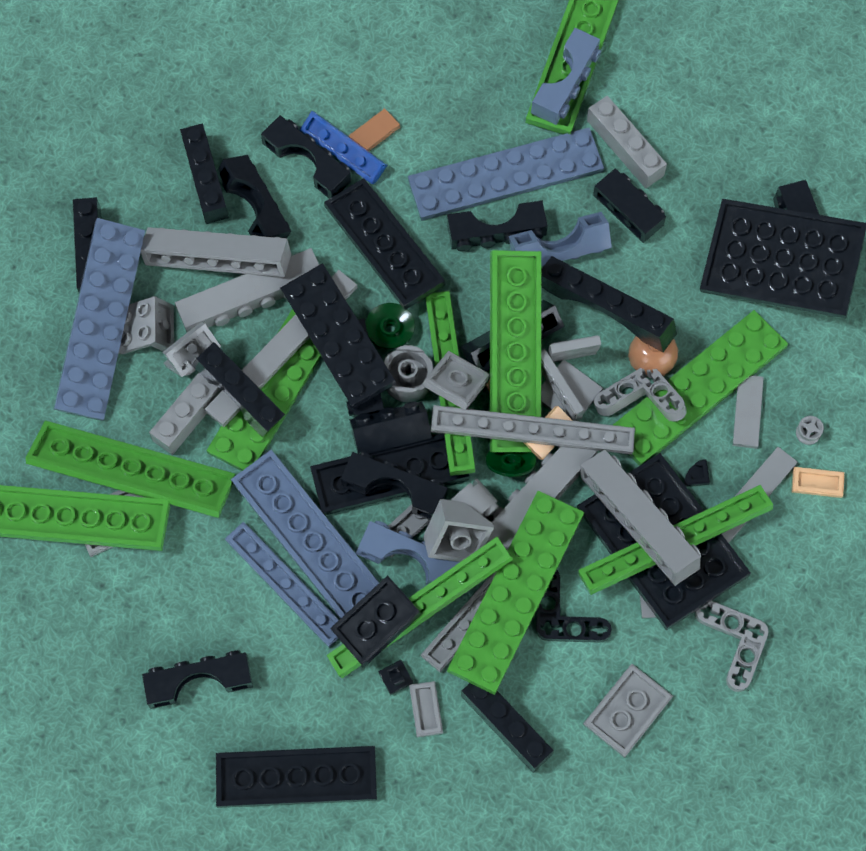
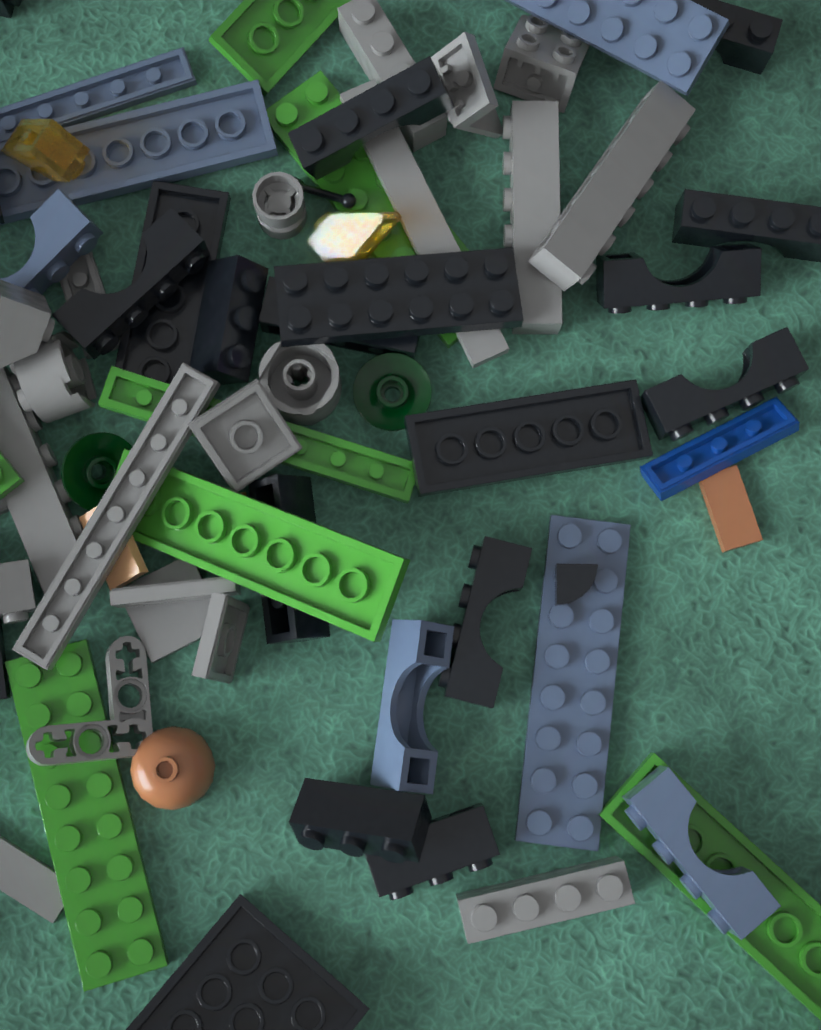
camera: 110 degrees right, 10 degrees up
black arch [541,256,677,352] -> none
none -> clear yellow slope [1,119,90,182]
none -> light grey wheel [252,171,307,240]
none -> black brick [289,778,432,863]
none -> black hinge [294,177,356,209]
none -> clear yellow slope [306,211,402,262]
none -> black tile [555,563,598,606]

